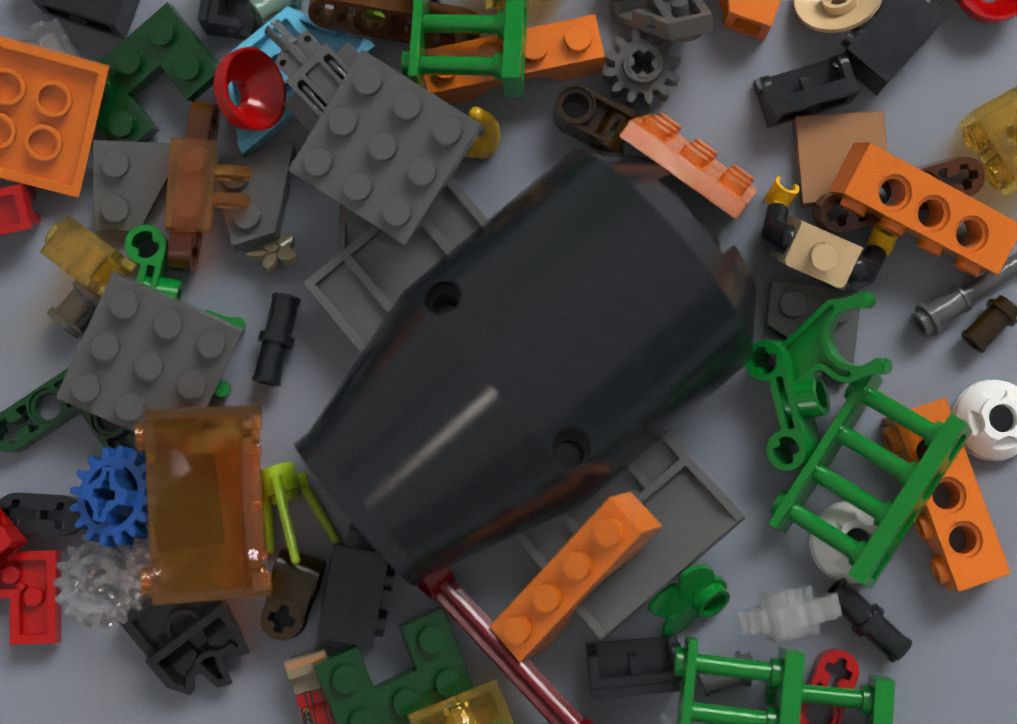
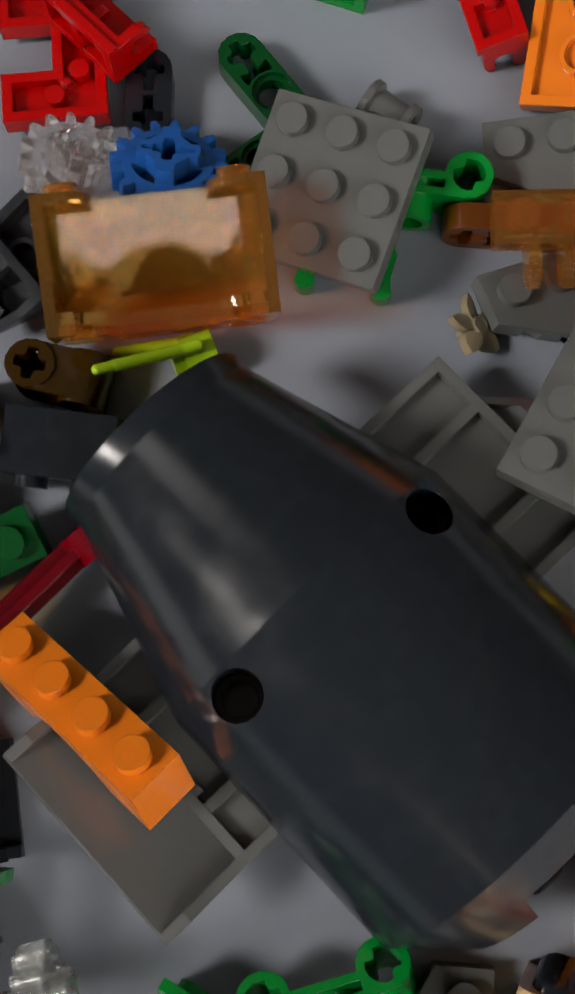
camera: 85 degrees right, 5 degrees down
clear yellow brick [40,215,136,295] -> none
black pin [252,292,301,387] -> none
green plate [648,565,730,636] -> none

